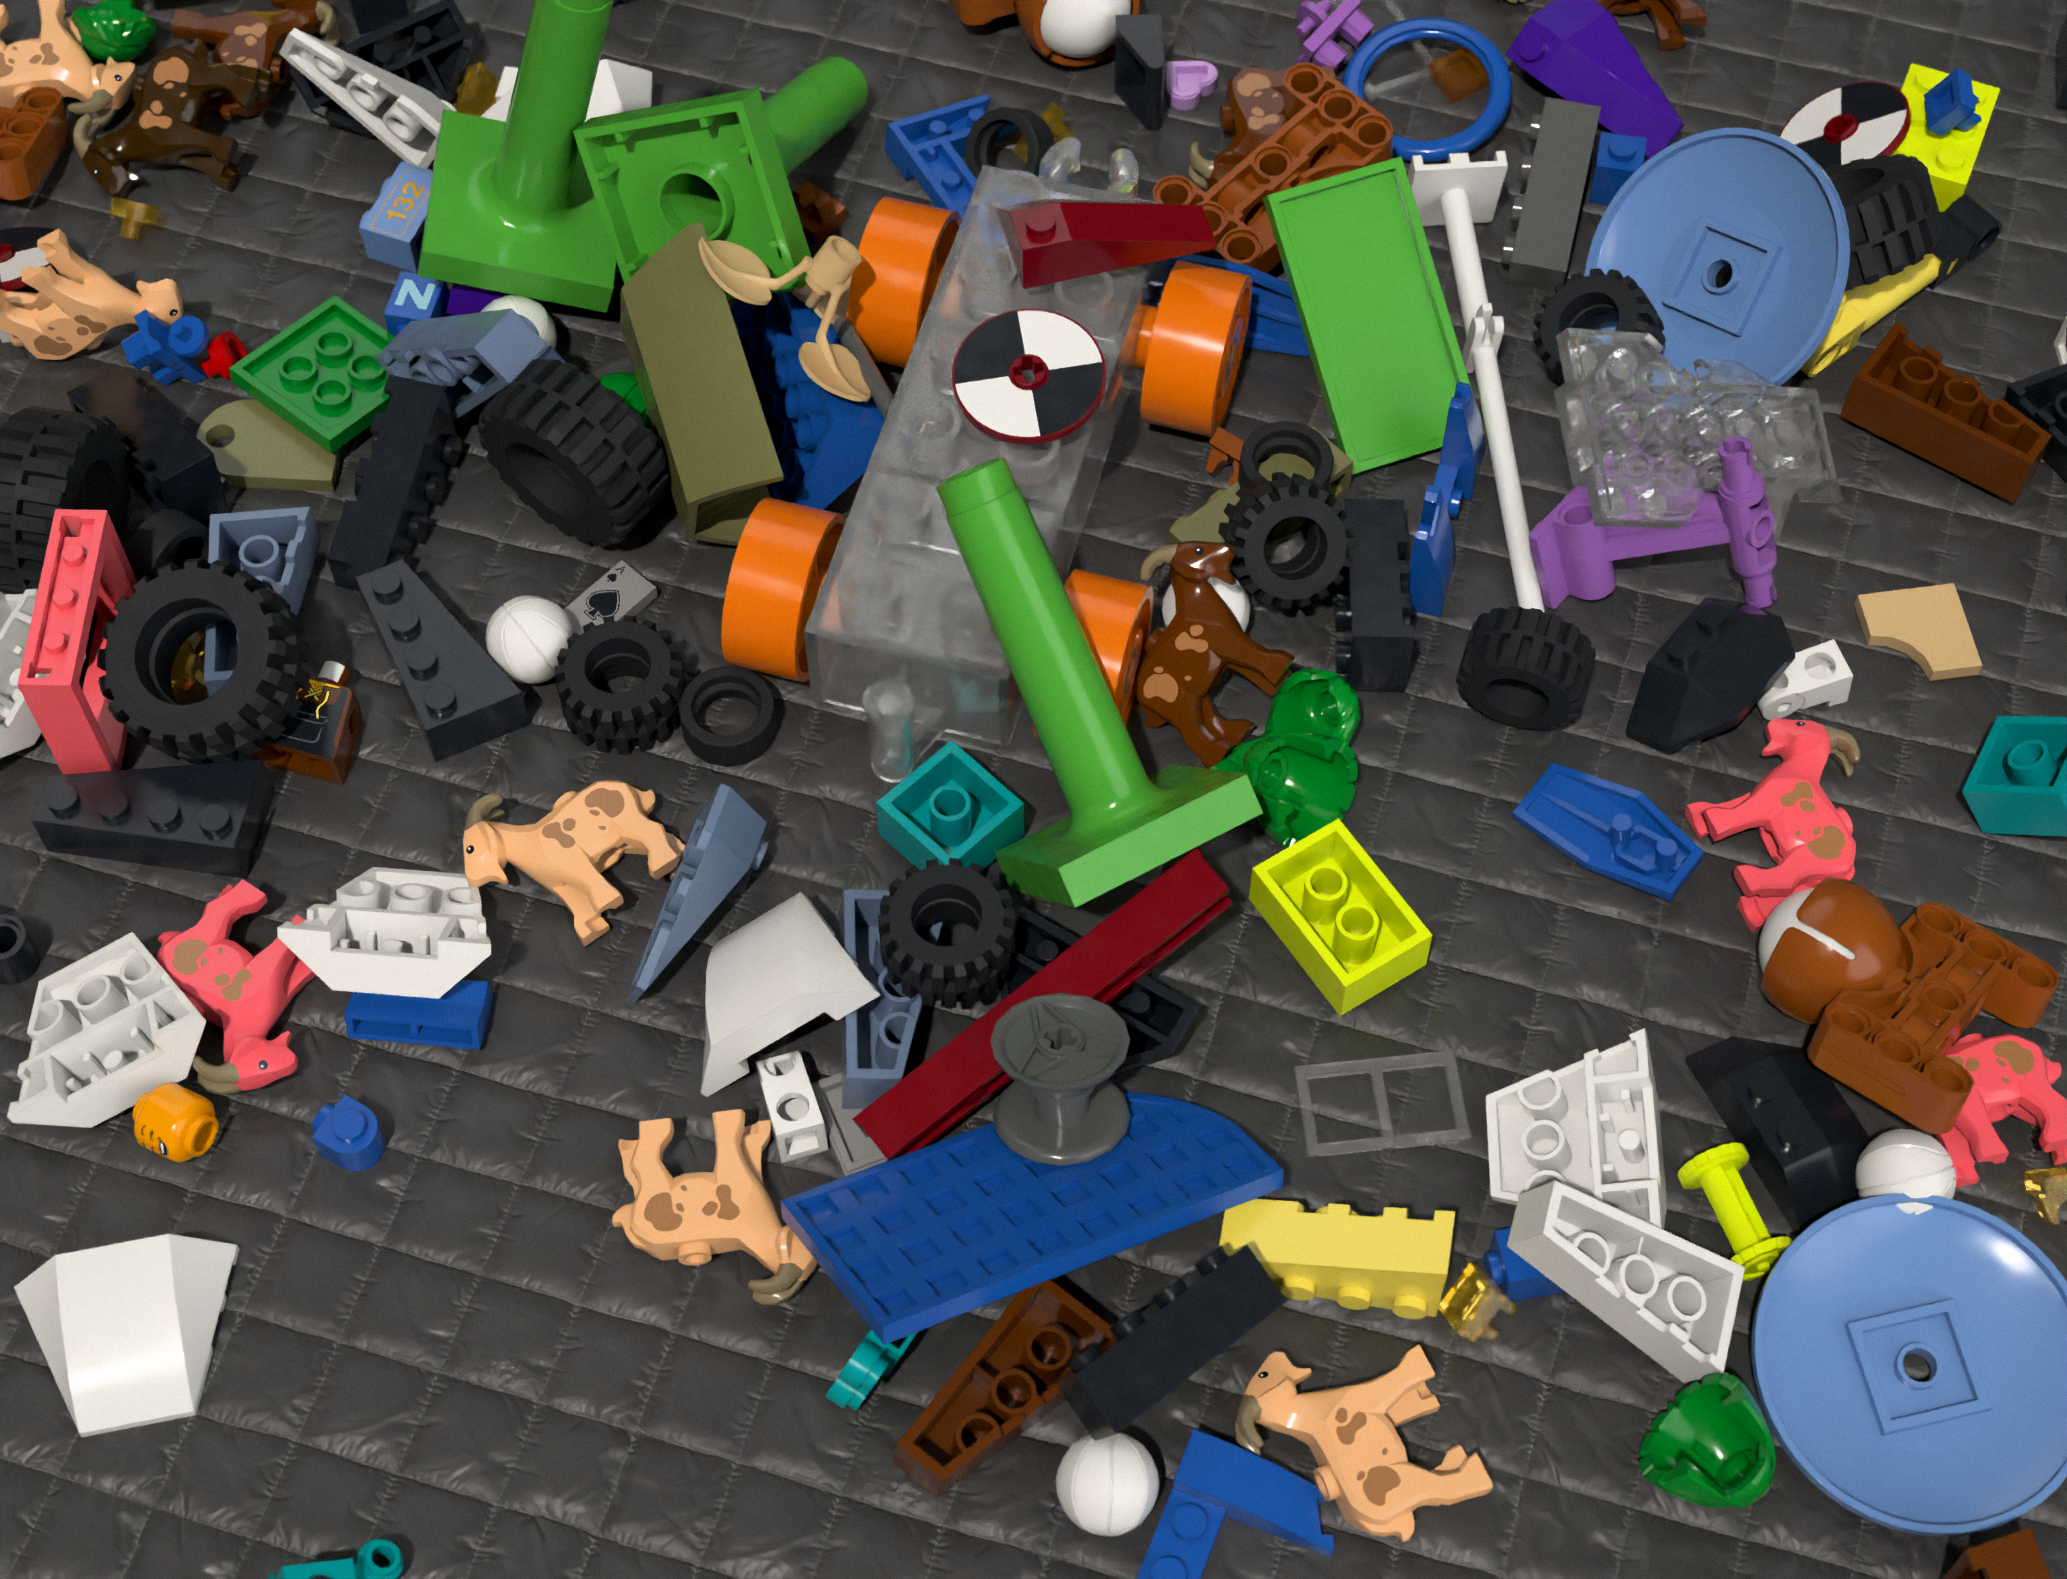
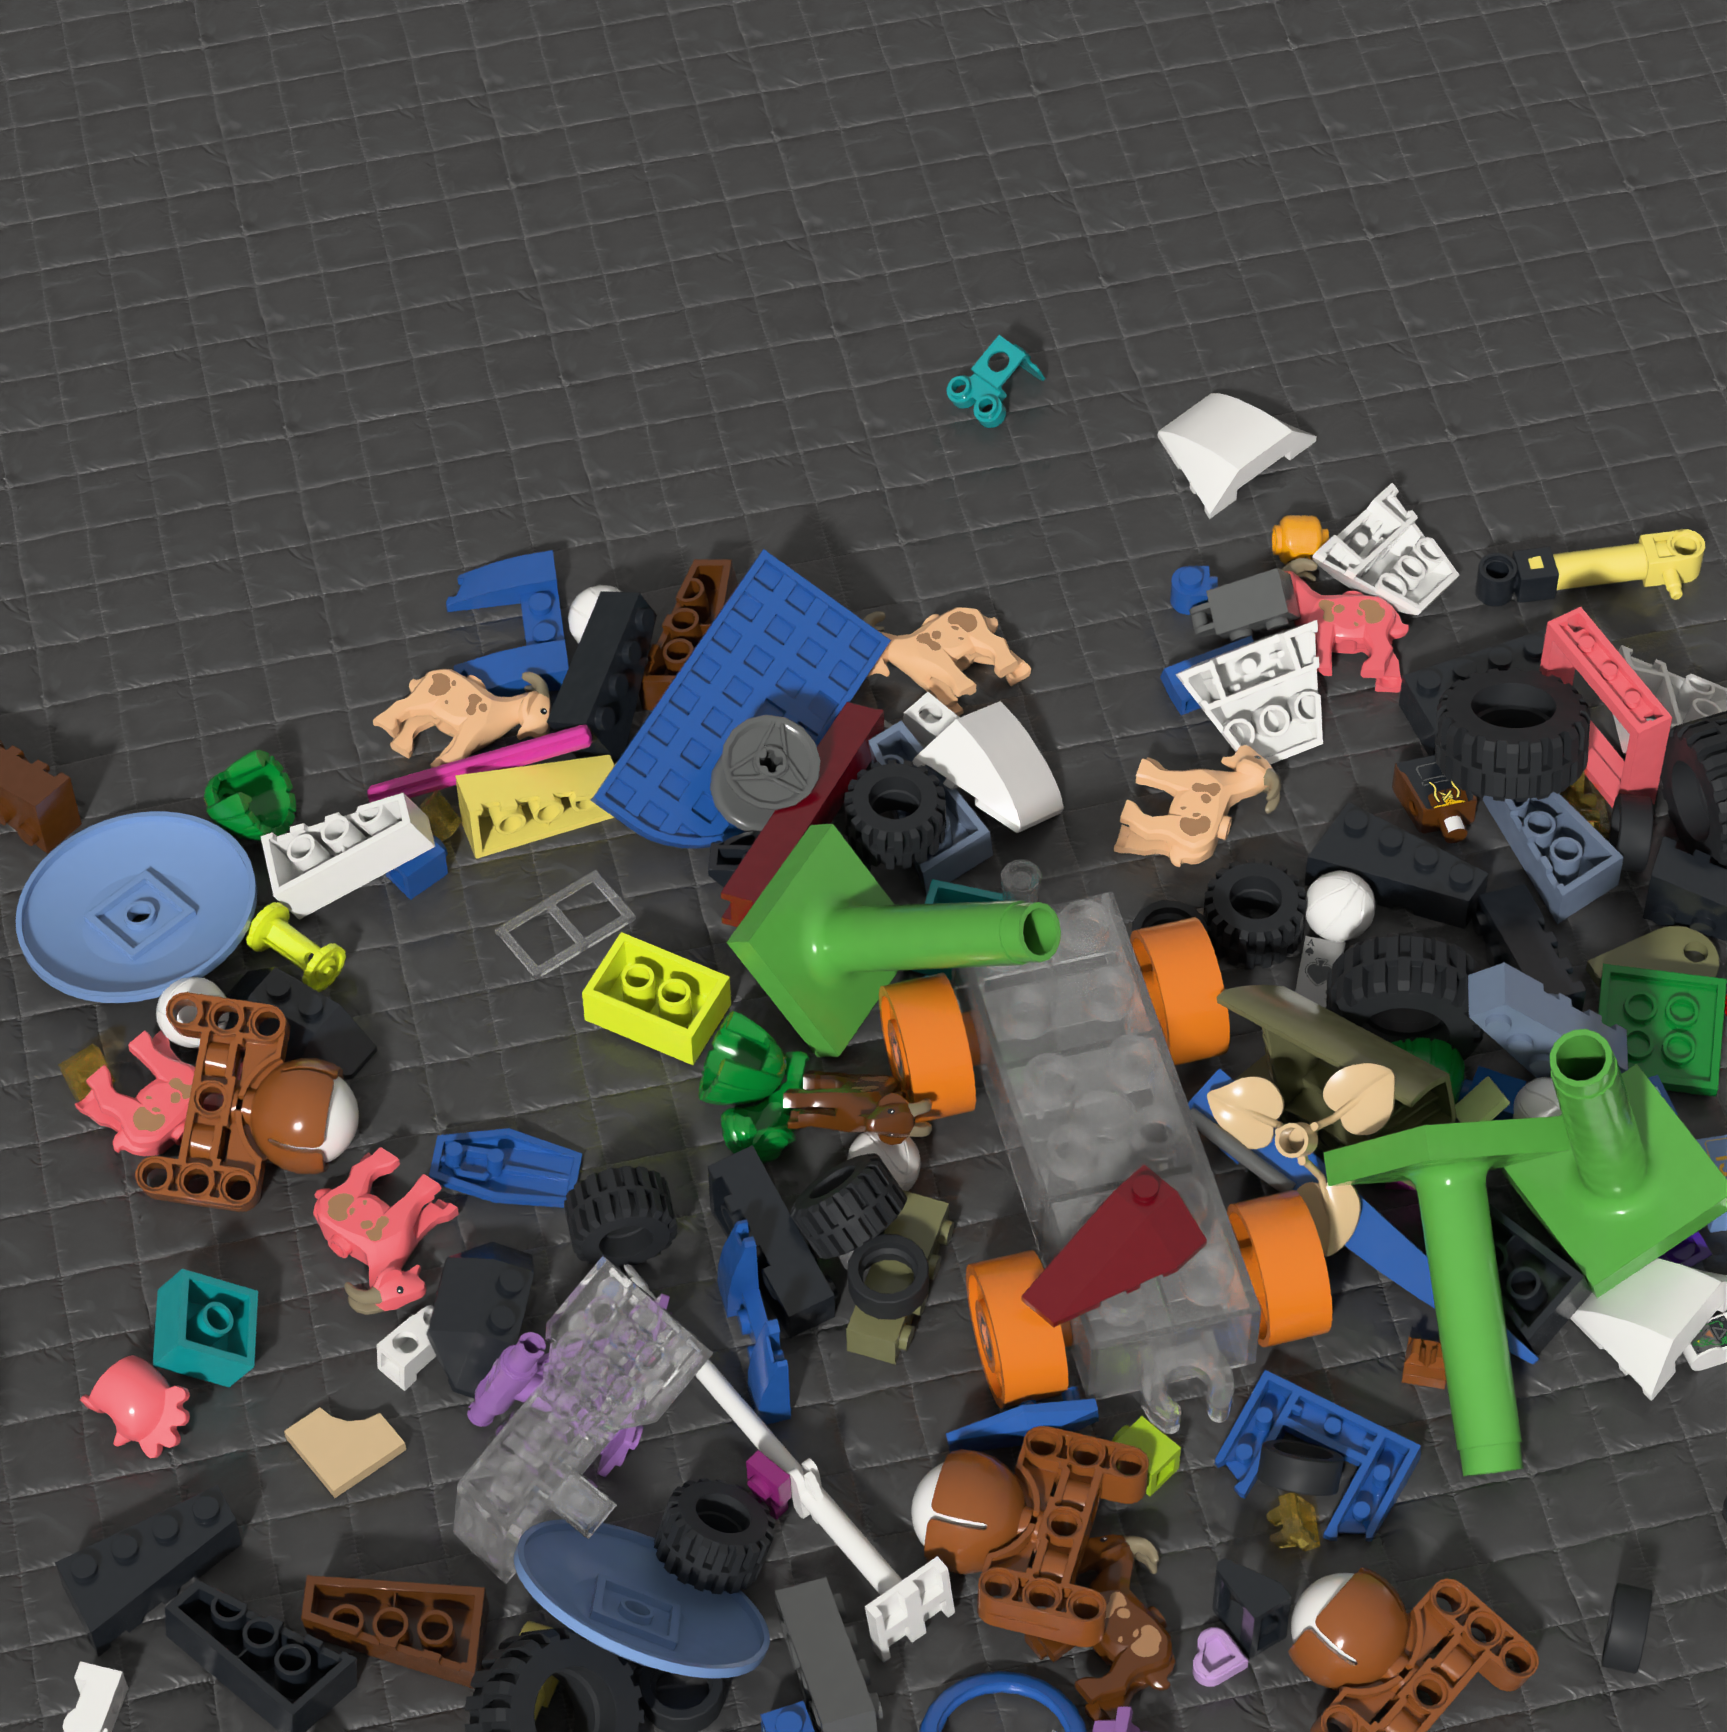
camera: 150 degrees right, 5 degrees down
sand blue wedge [626,783,768,1002] -> none
piece [952,309,1106,445] -> none
dark orange tile [1206,427,1269,485] -> none
bright green tile [1263,156,1485,475] -> none
white wedge [1486,1028,1667,1230] -> none
none -> dark pink axle [367,724,593,803]
none -> magenta plate [746,1450,791,1520]
none -> dark grey brick [1189,568,1301,643]
none -> yellowish green panel [1455,1076,1510,1123]

